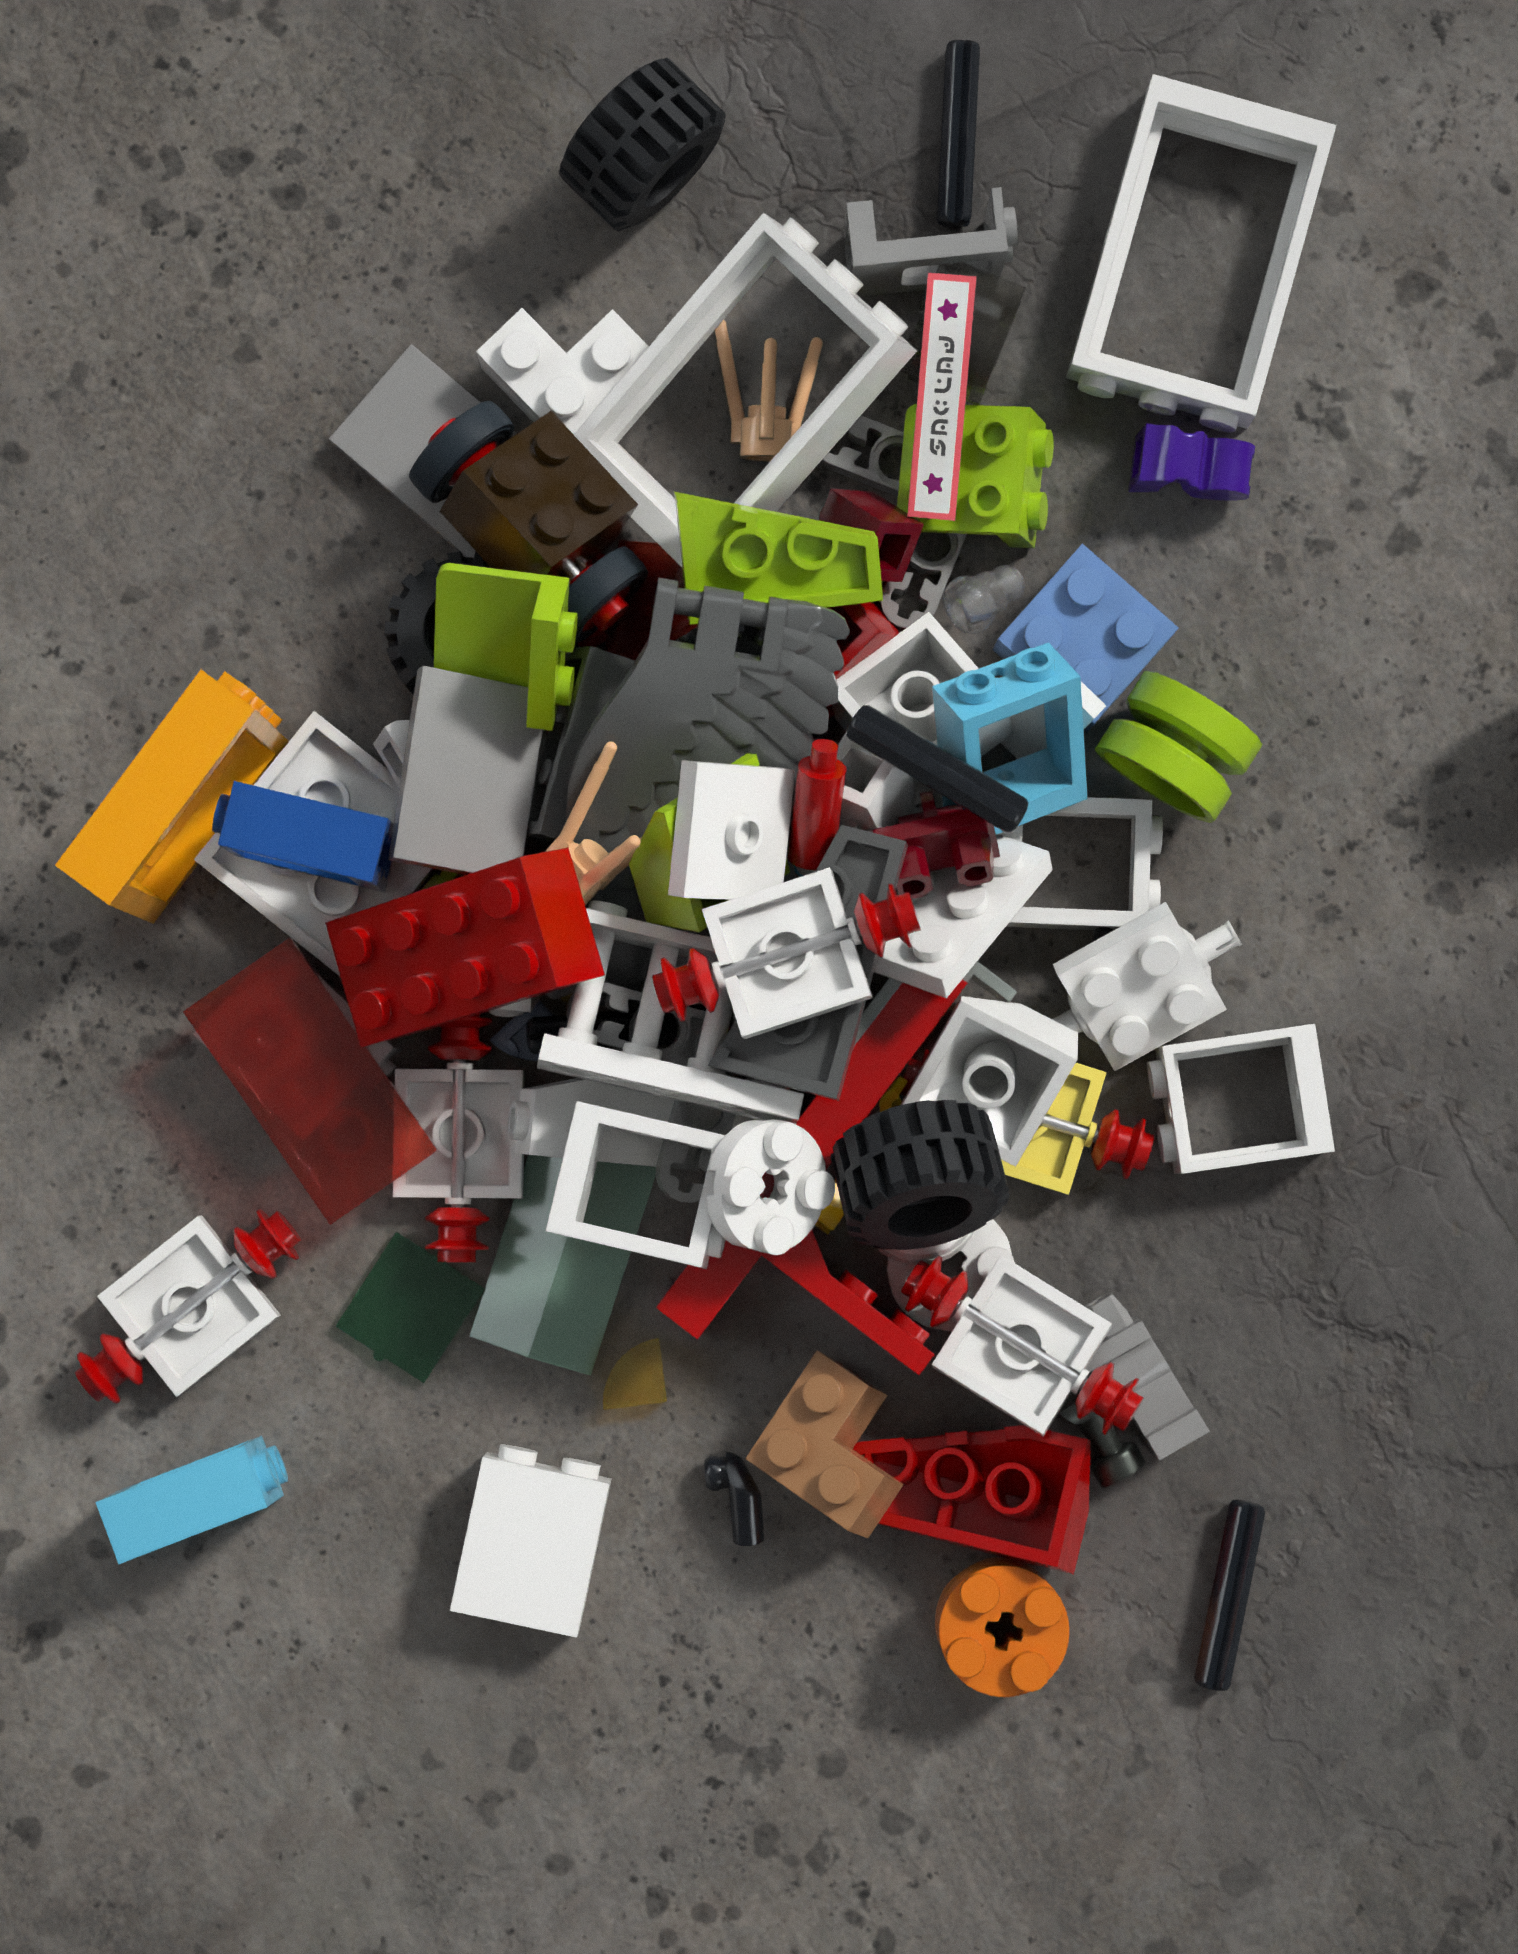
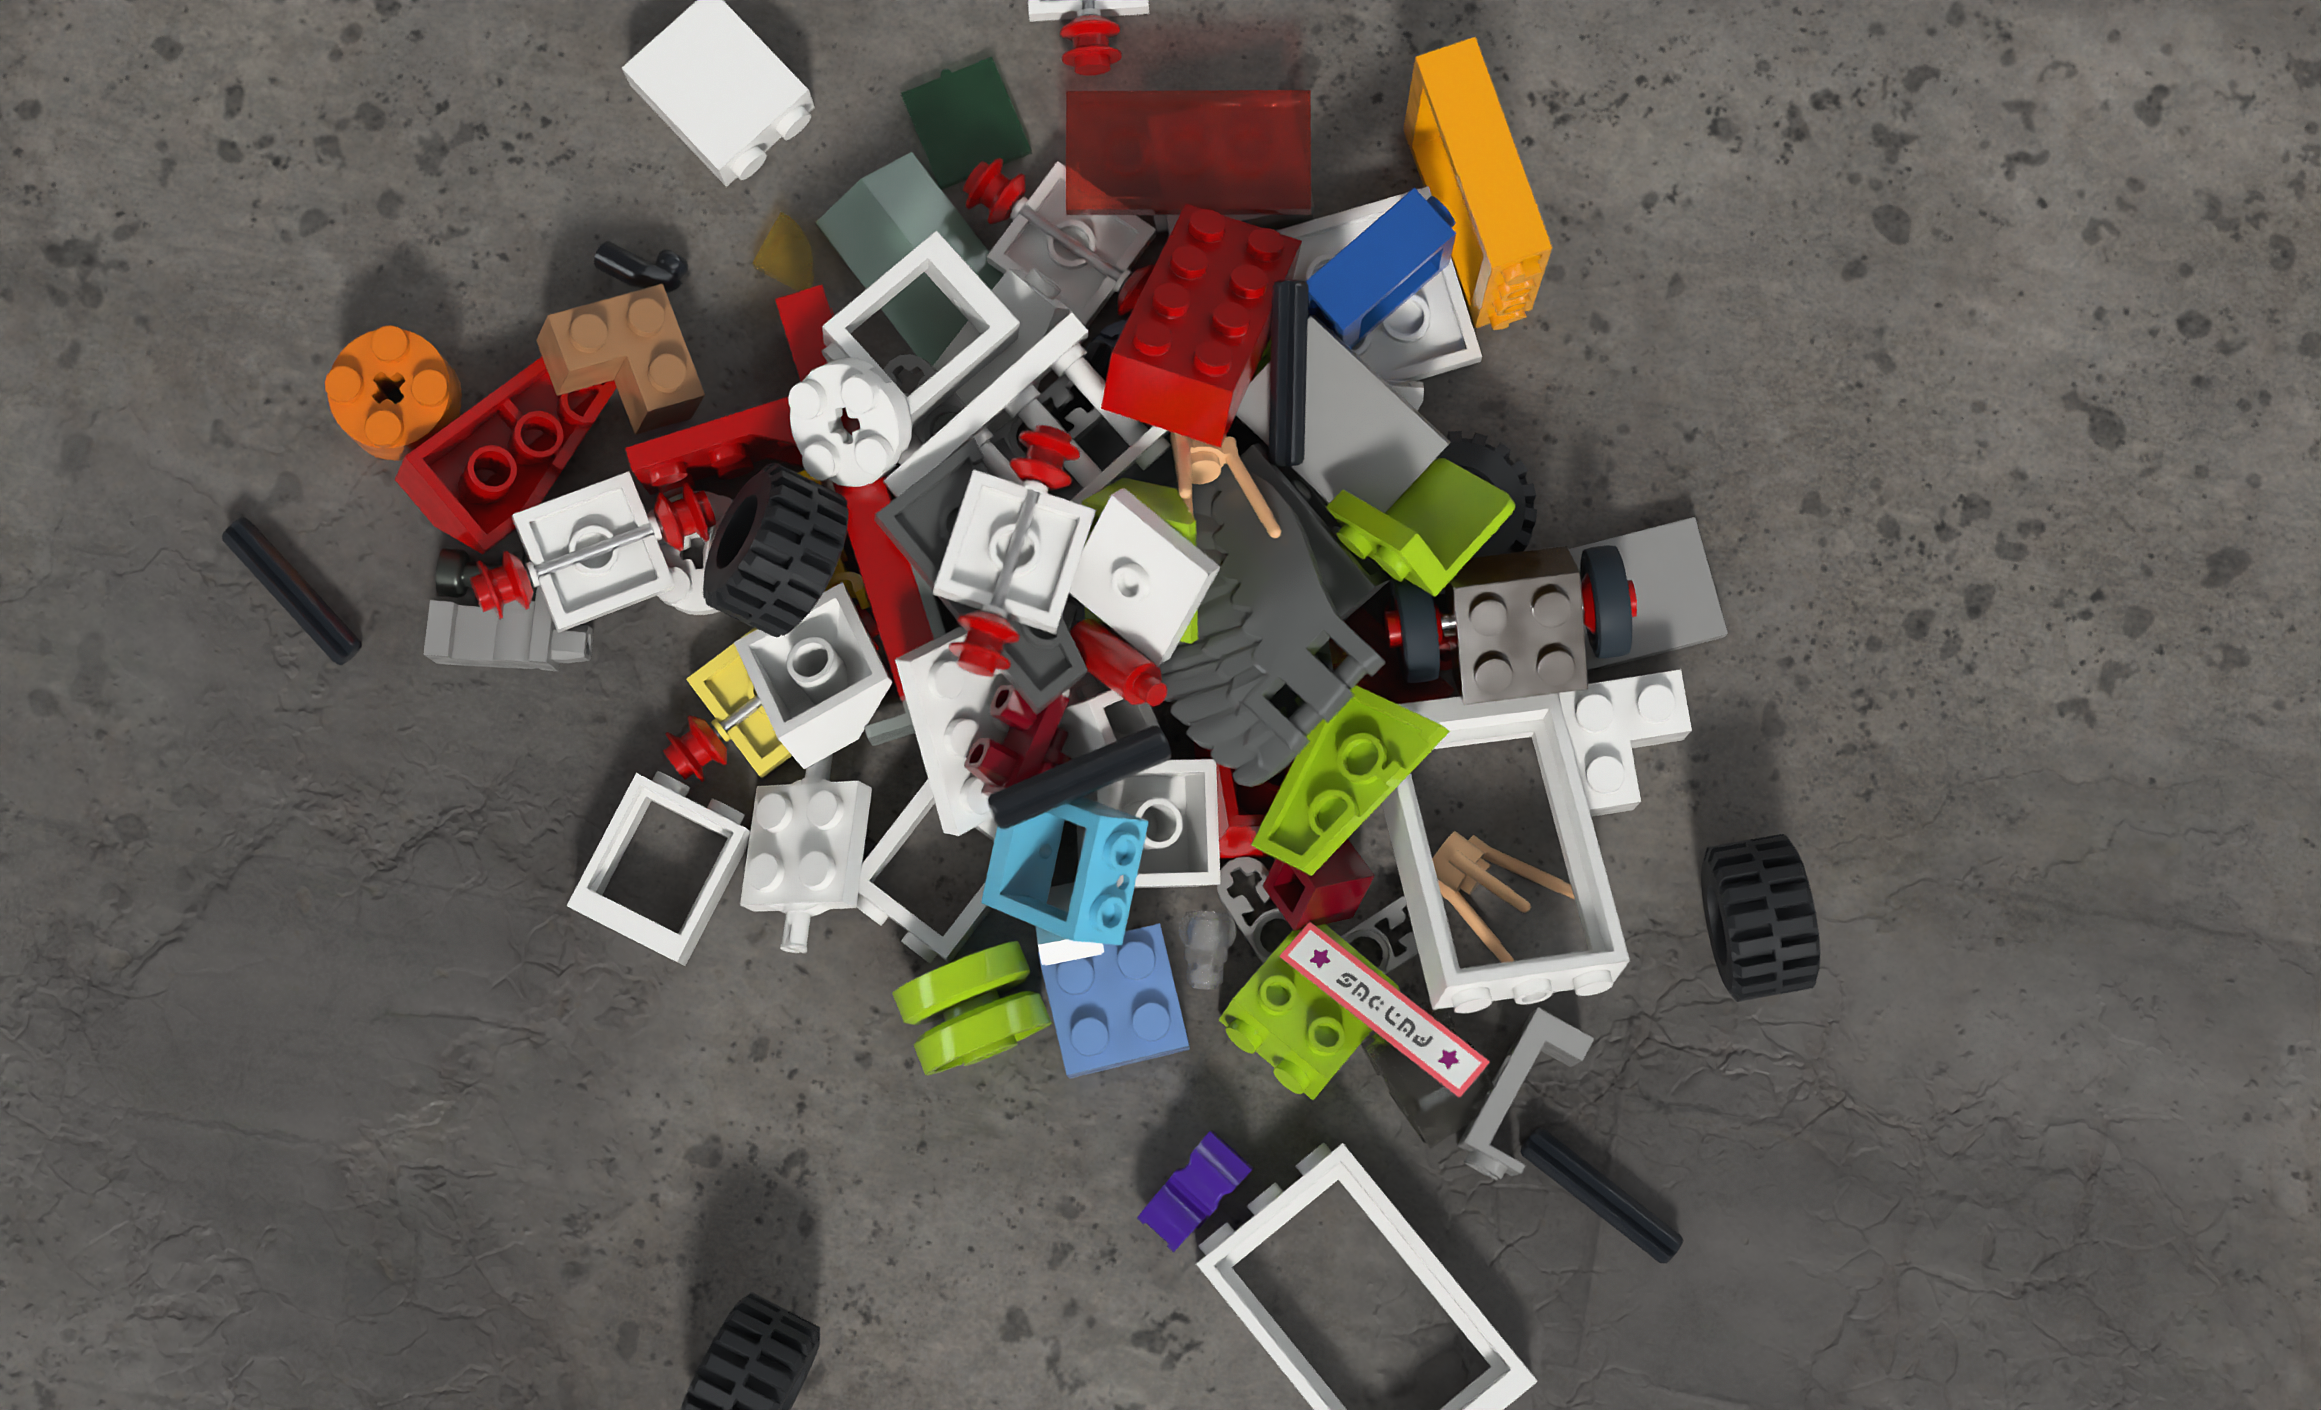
camera: 135 degrees right, 5 degrees down
none -> black axle [1269,279,1309,466]

